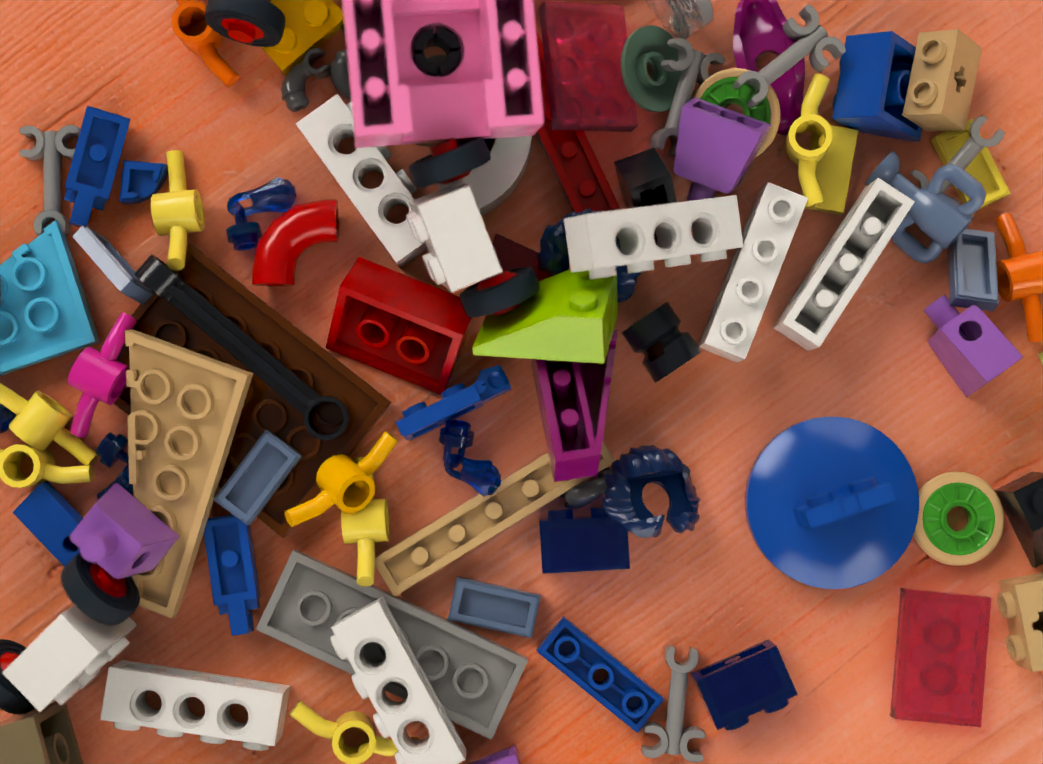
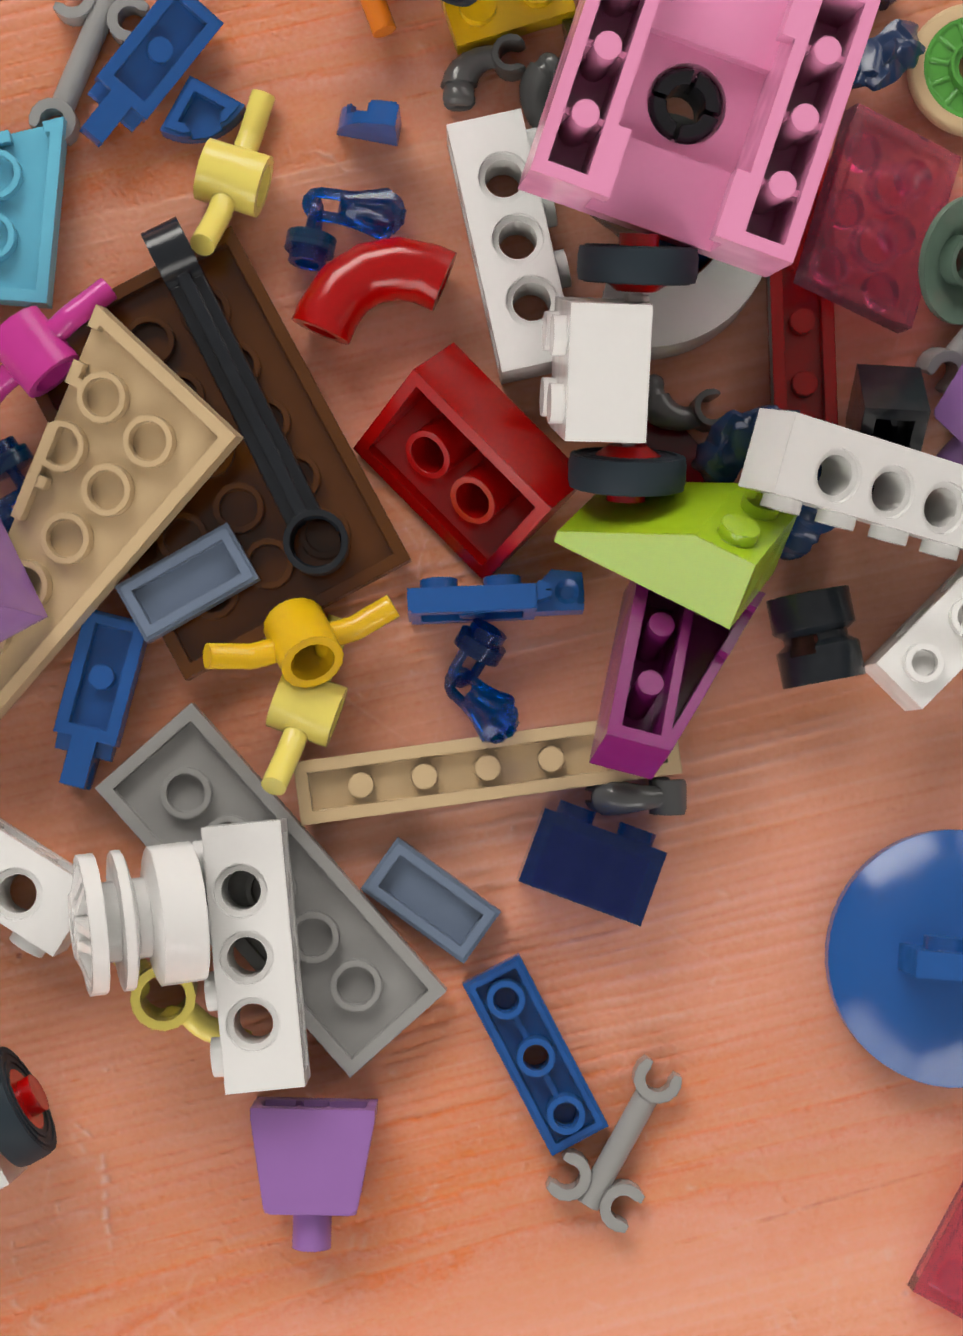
camera: 20 degrees right, 0 degrees up
tile [72,225,153,305] -> none
dark blue piece [602,445,700,538] -> none
clear blue brick [690,640,798,731] -> none
none -> white wheel [68,841,210,997]
none -> blue tile [337,100,402,146]
none -> dark grey arm [647,374,721,433]

